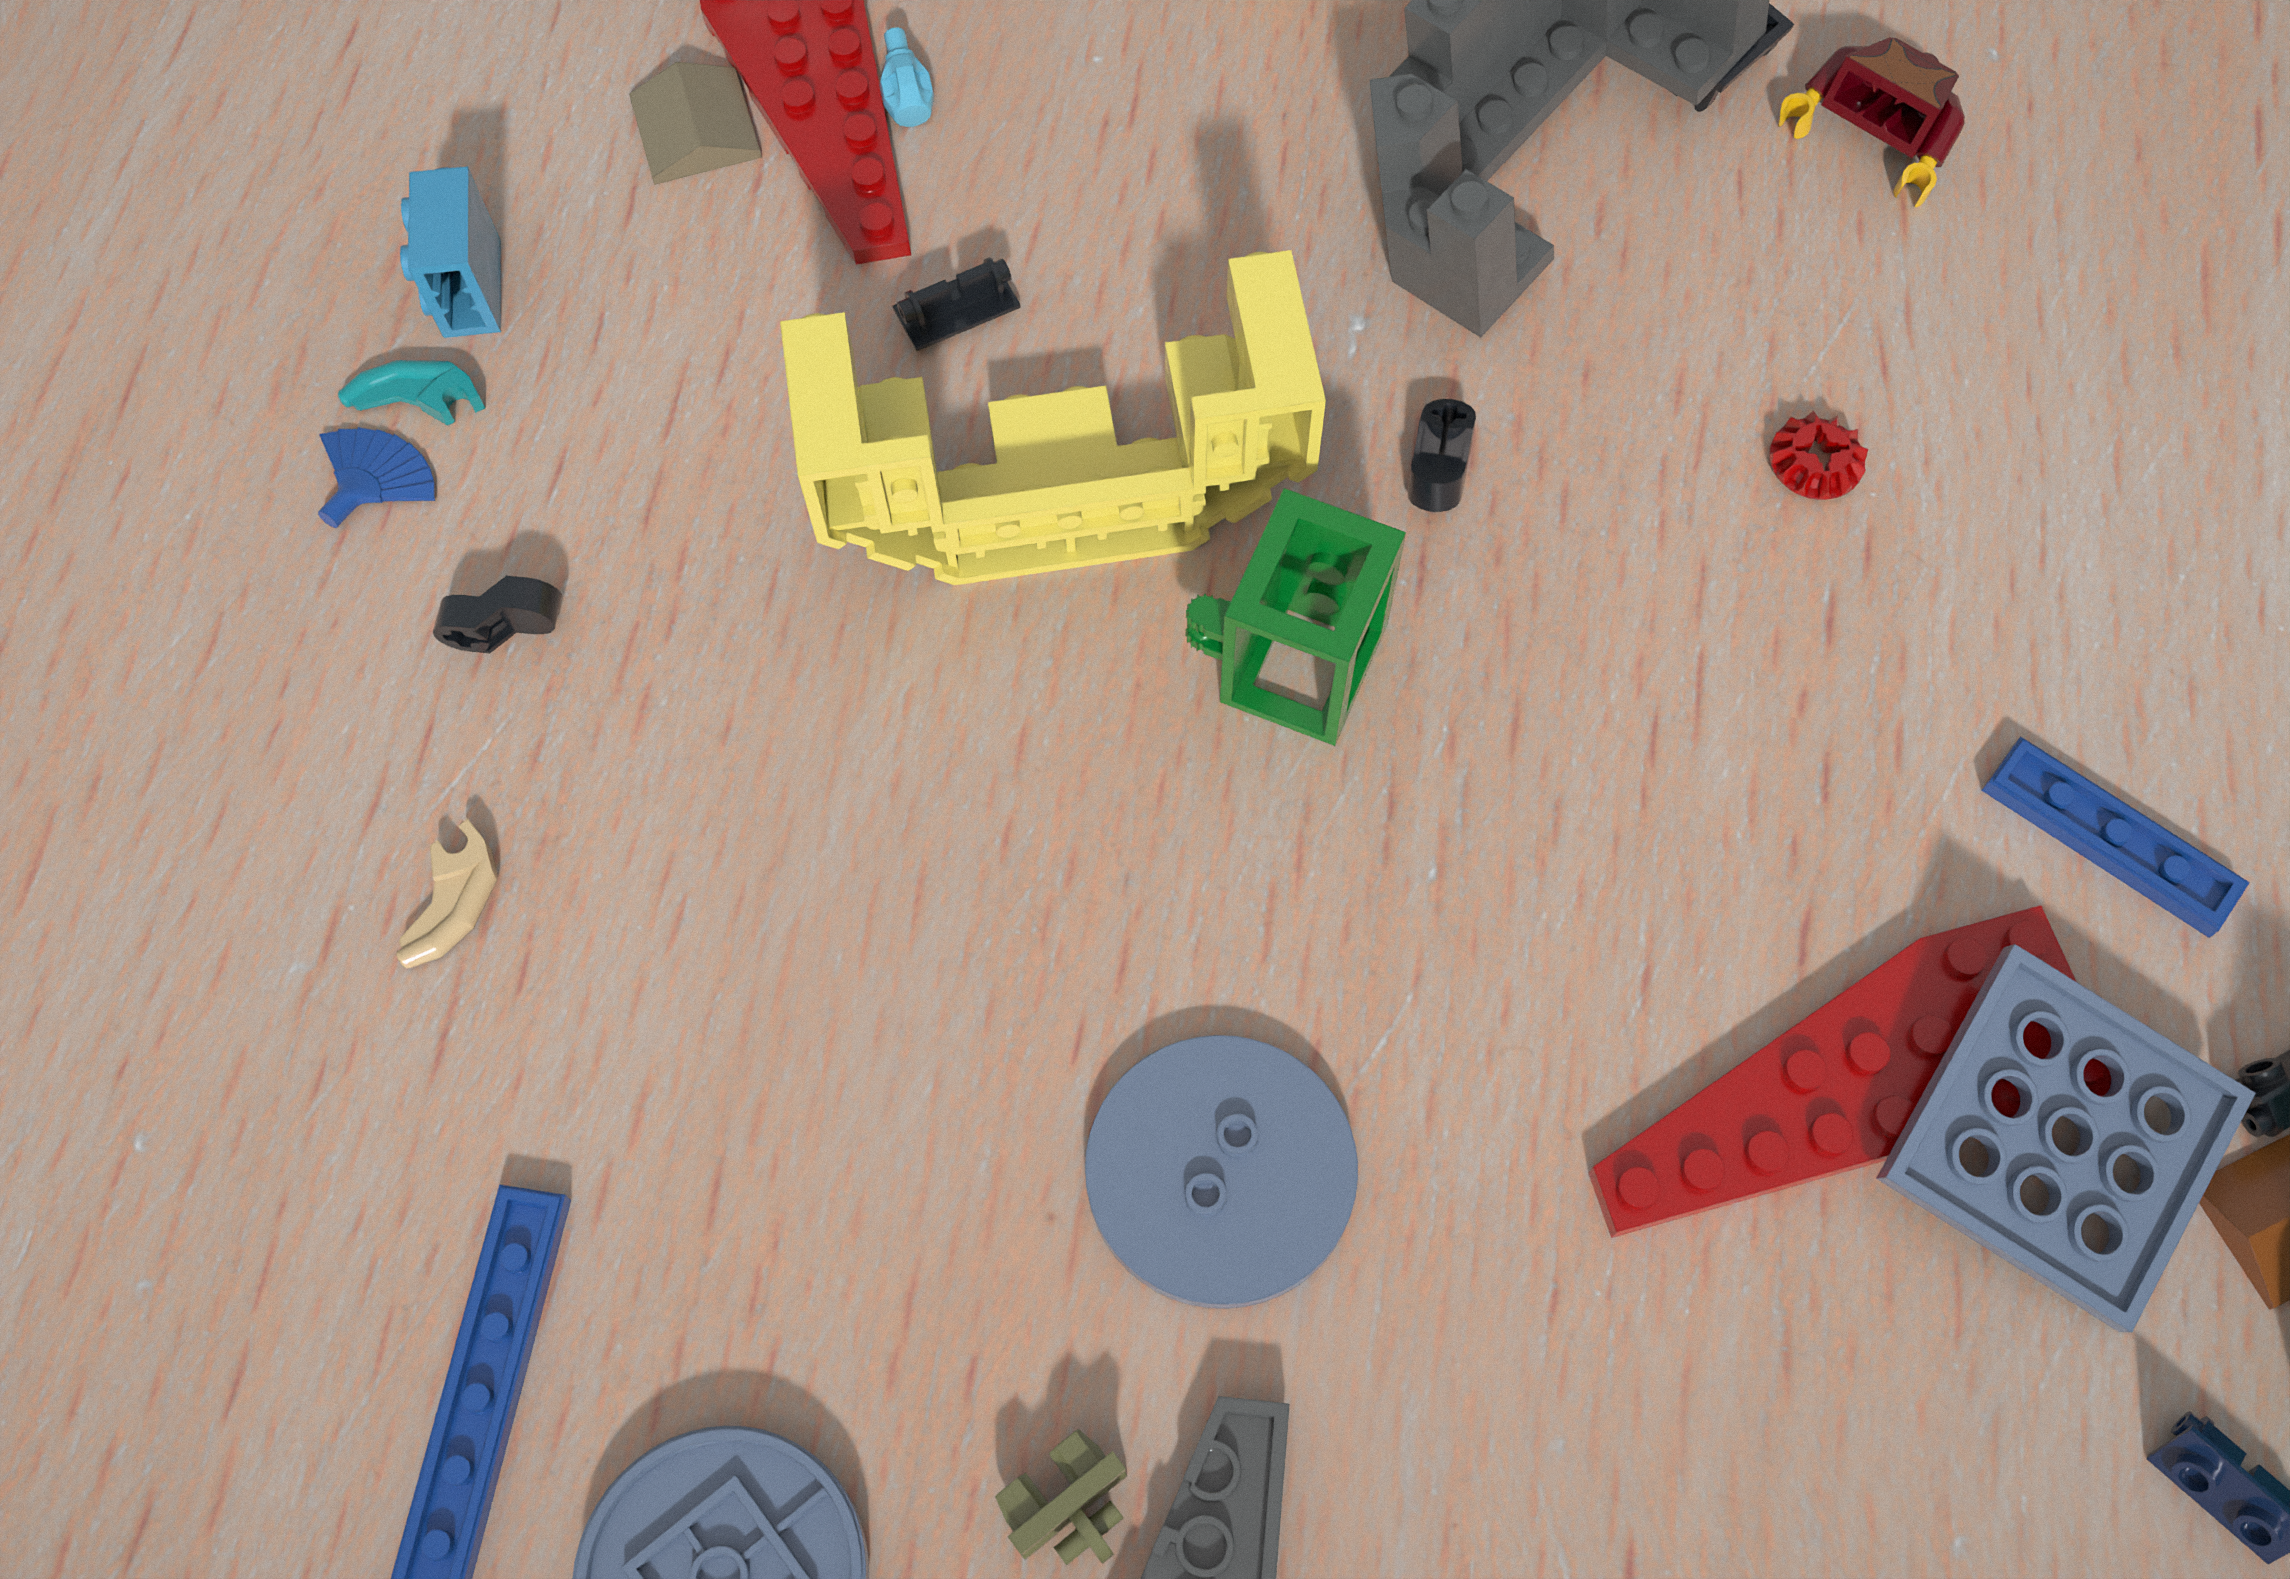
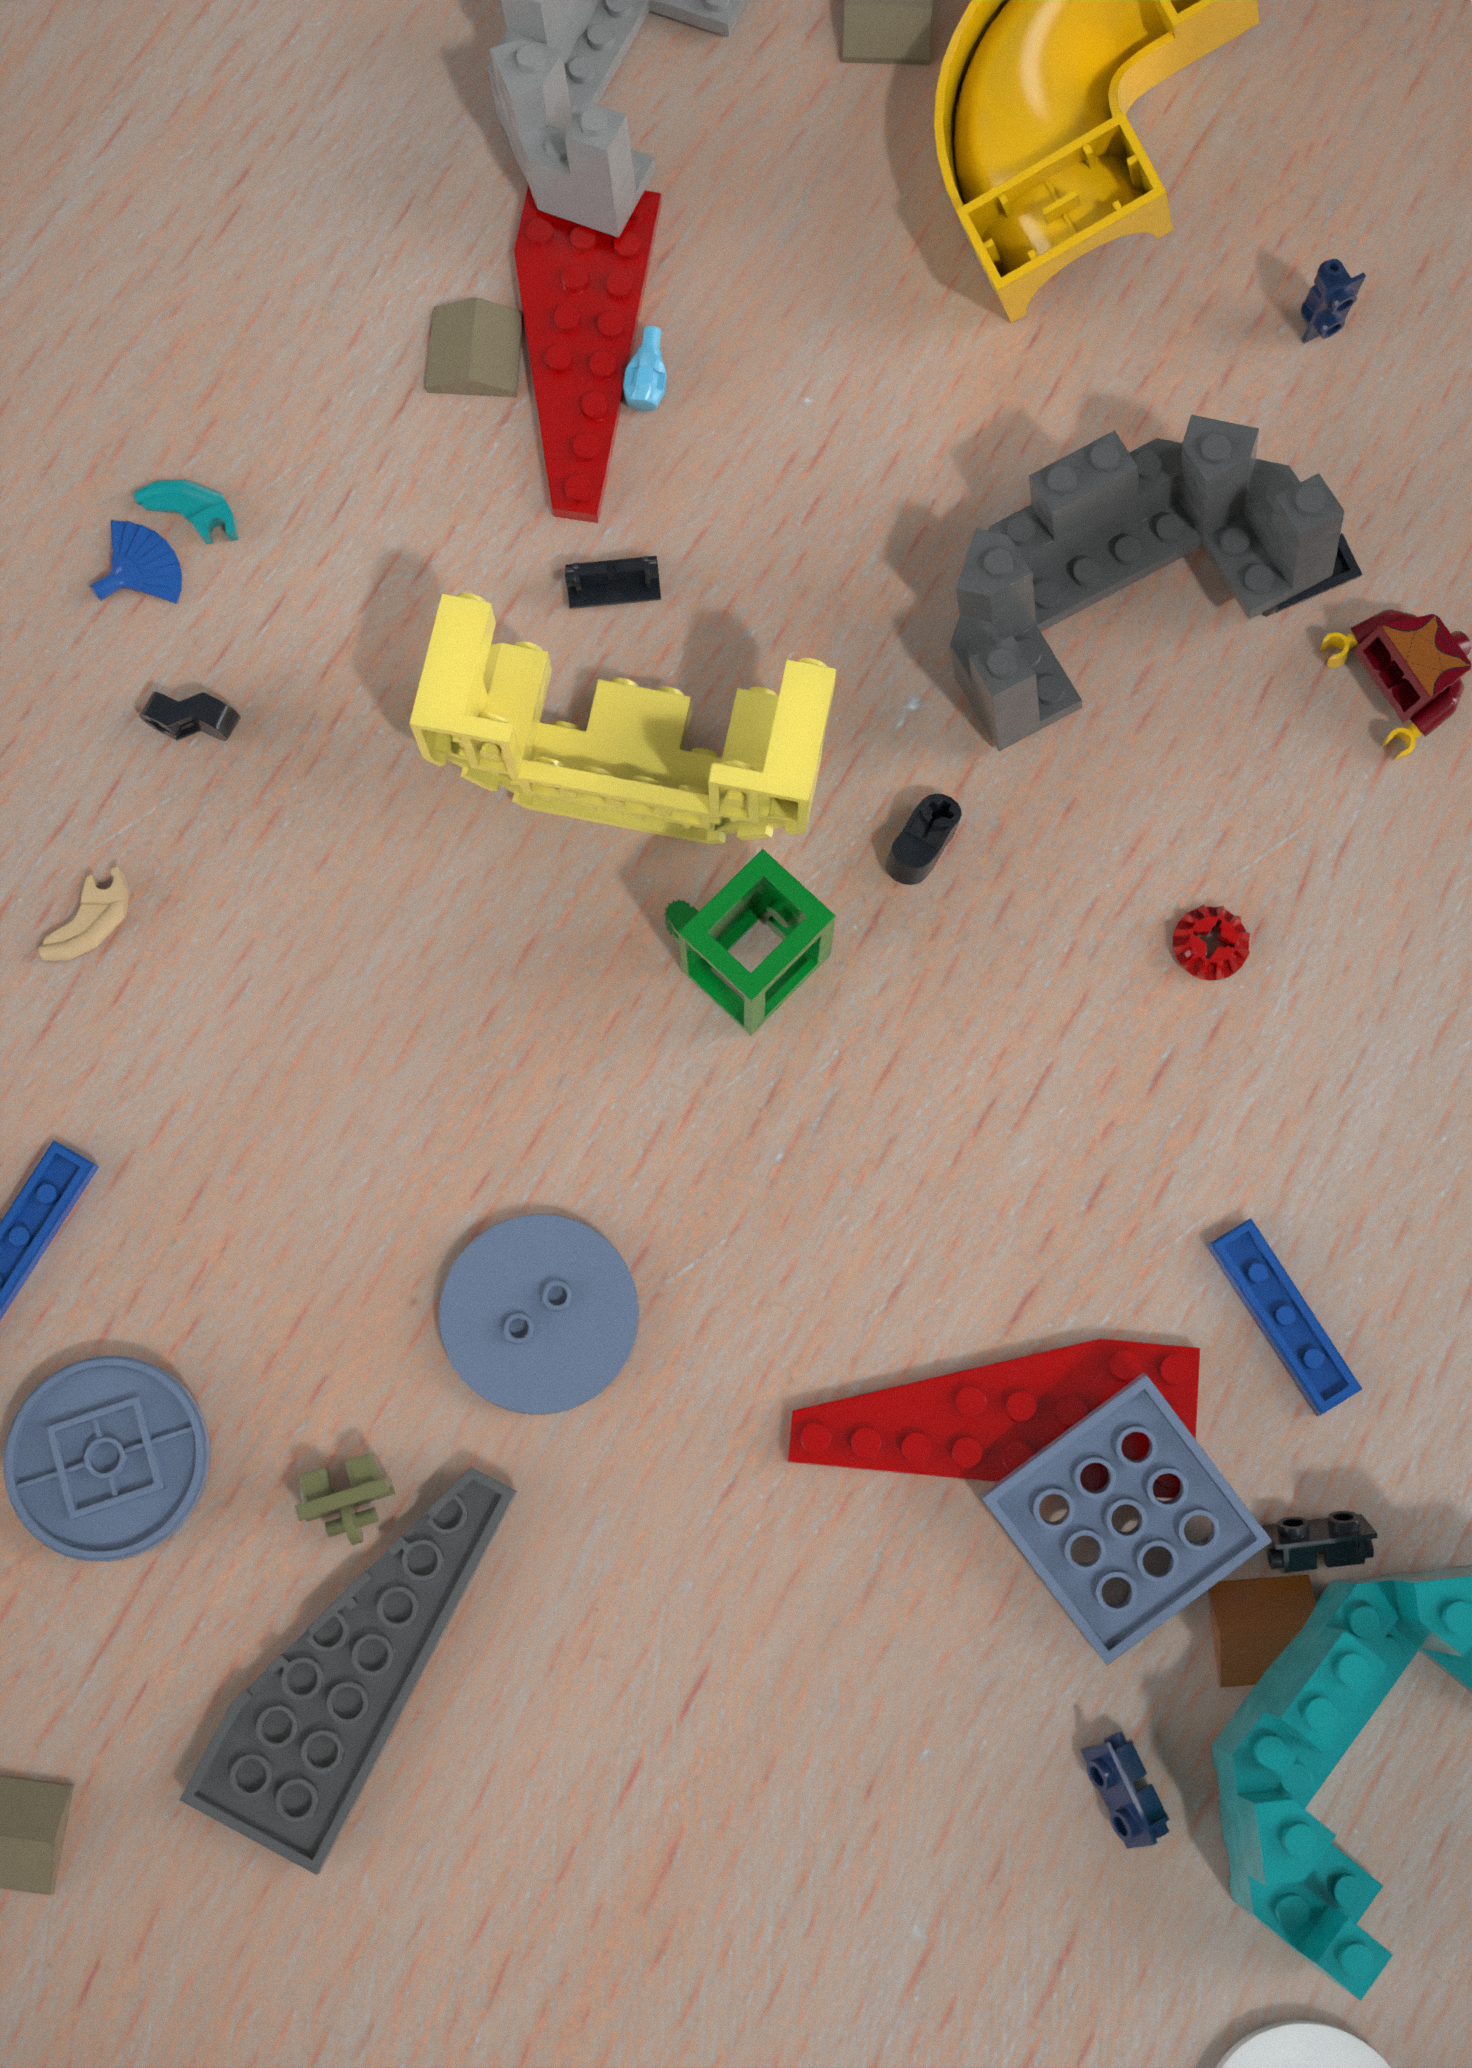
camera: 20 degrees right, 10 degrees up
dark azure brick [400,166,501,338] -> none

